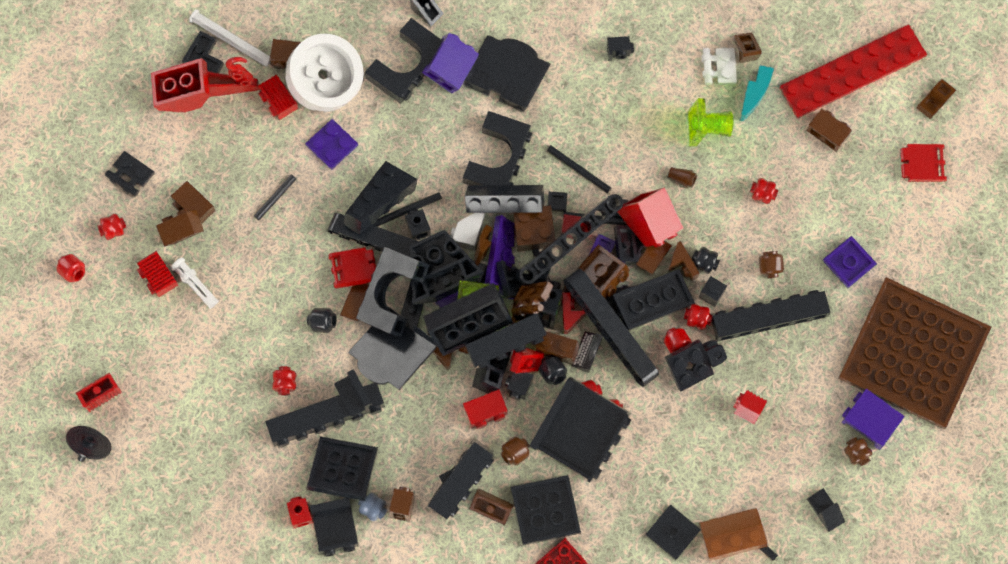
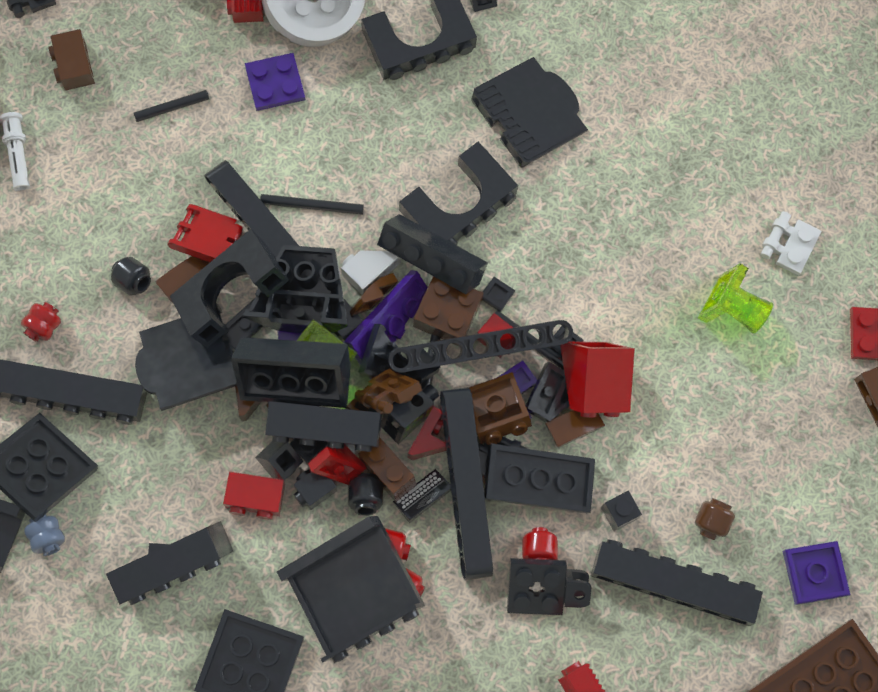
camera: 25 degrees right, 0 degrees up
reddish brown brick [156,209,204,247] -> none
black panel [334,369,373,417] -> none
black wedge [343,161,418,234] -> none
reddish brown brick [389,487,415,522] -> none
black brick [405,209,431,241] -> none
dark purple panel [422,33,479,94] -> none
reddish brown slope [469,489,514,526] -> none
reddish brown head [500,437,530,466] -> none
black piece [547,145,612,194] -> none
black brick [606,36,634,61] -> none
reddish brown cone [668,167,697,188] -> none
reddish brown slope [668,241,699,281] -> none
red piece [684,304,713,330] -> none
black piece [692,247,720,274] -> none
reddish brown slope [734,32,762,63] -> none
teal slope [740,65,774,121] -> none
red piece [749,178,779,204] -> none

